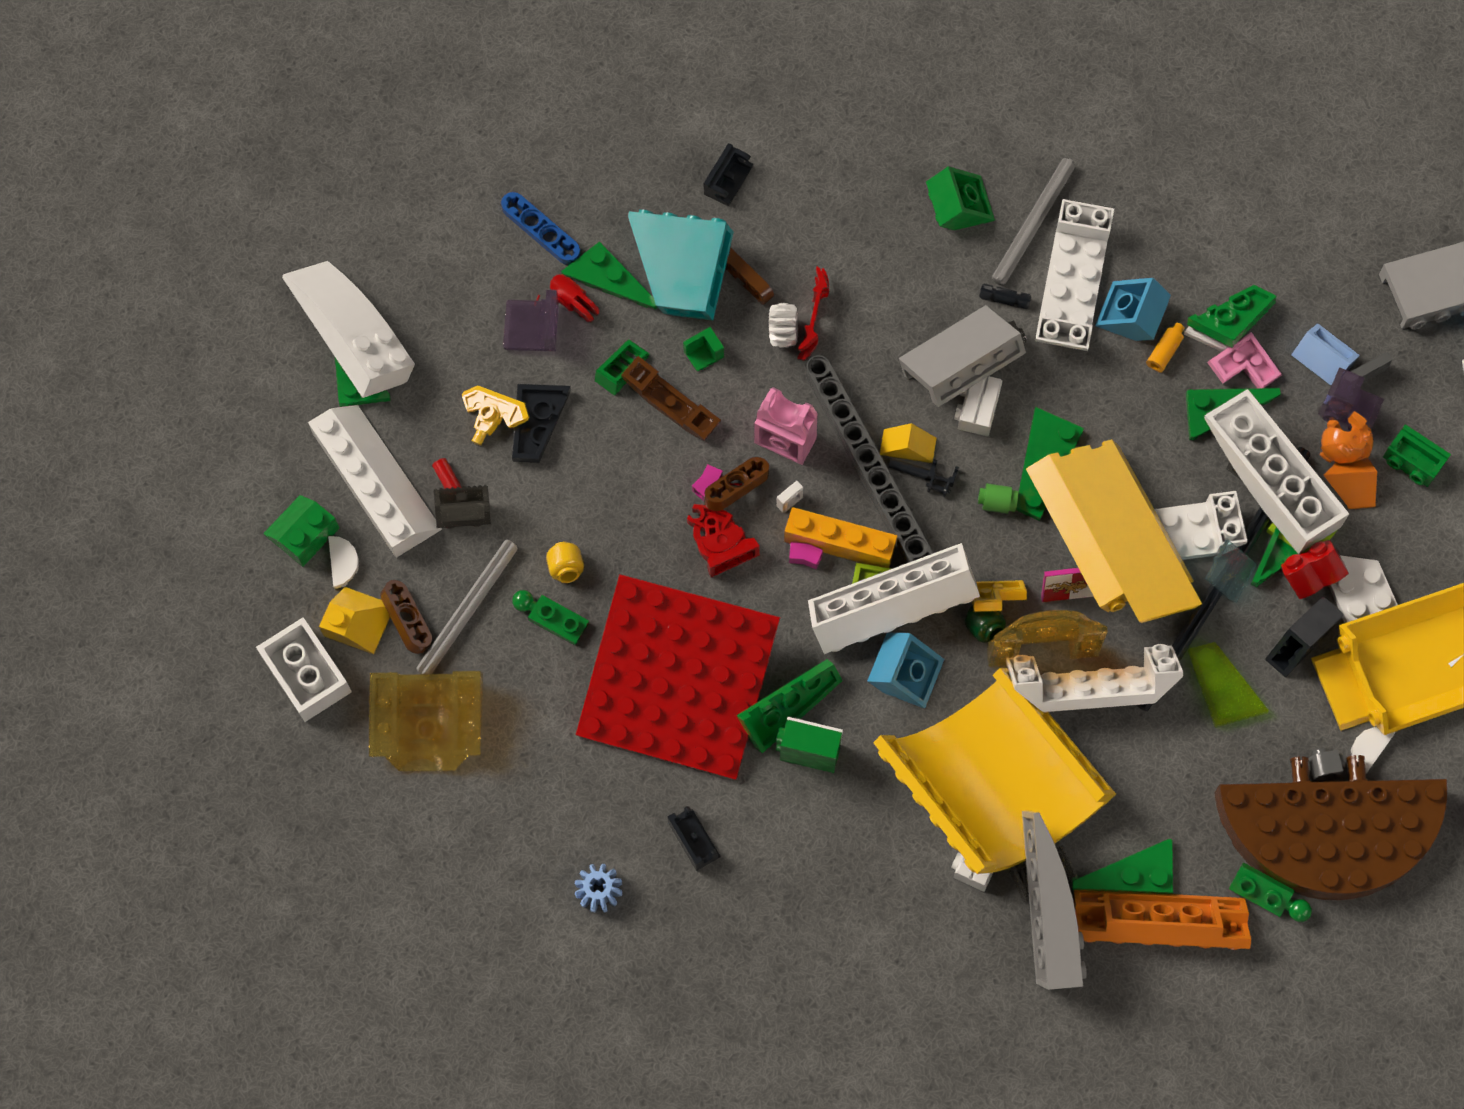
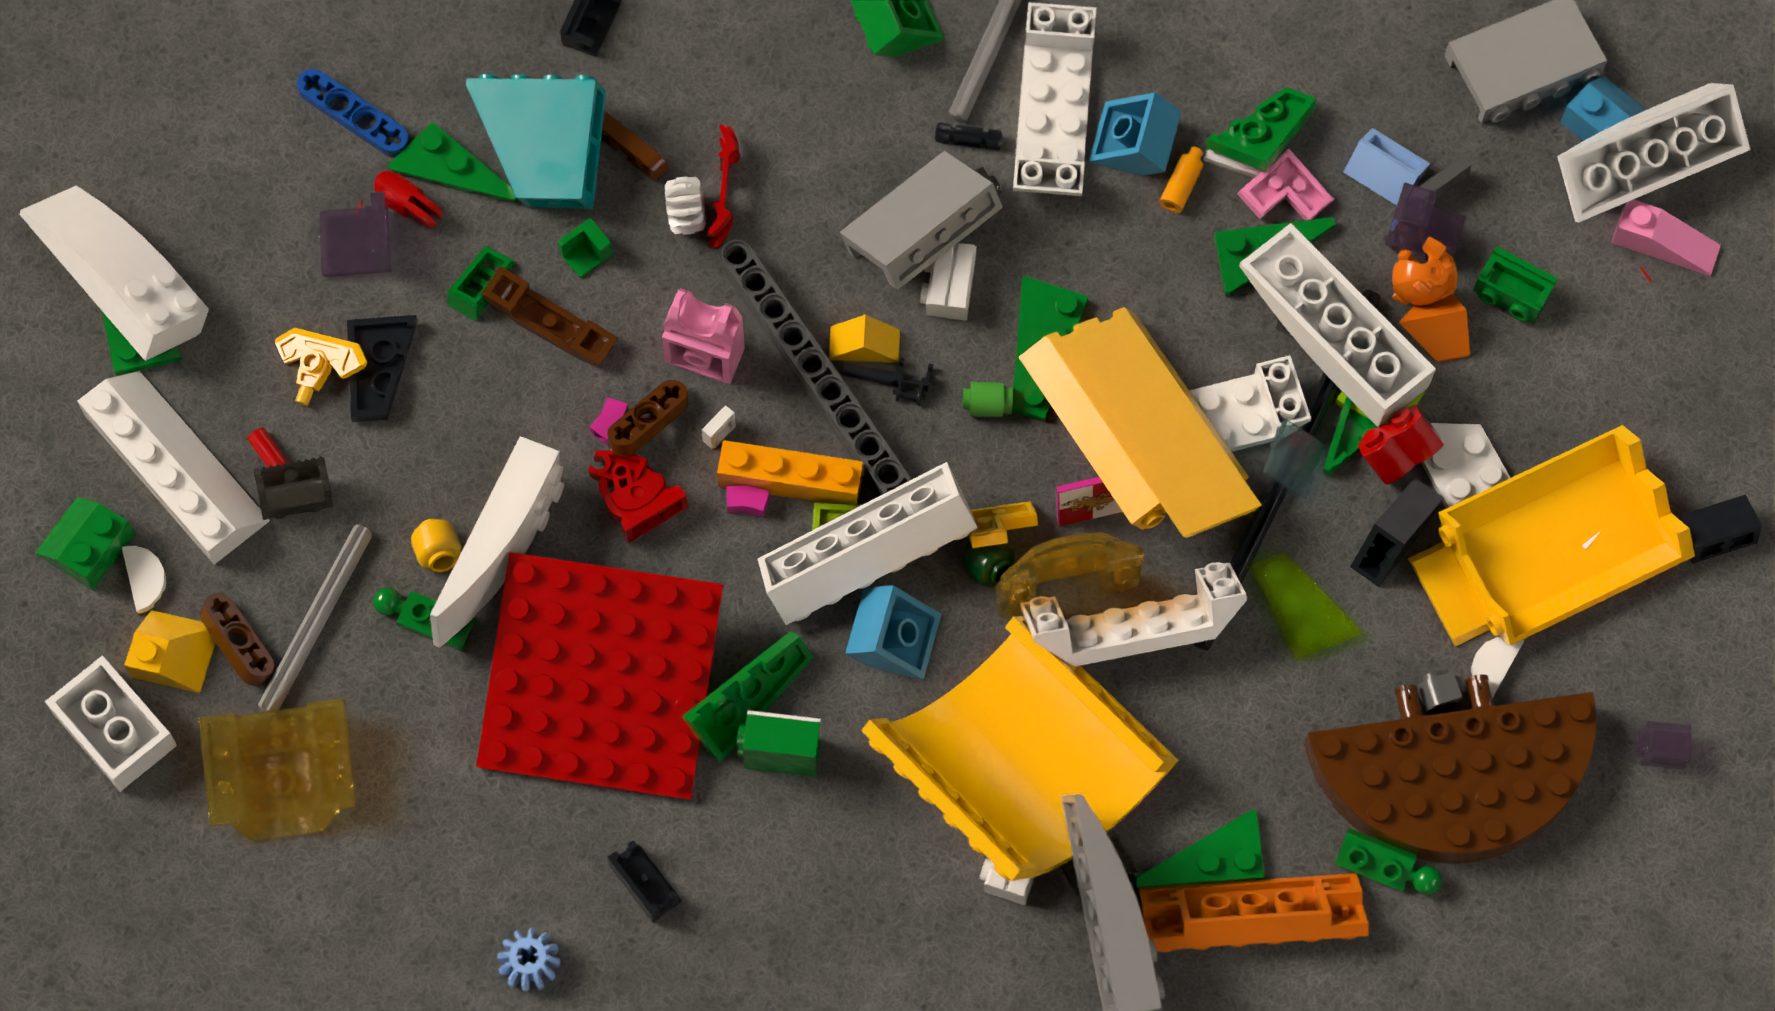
camera: 10 degrees left, 0 degrees up
none -> white slope [430,436,564,648]

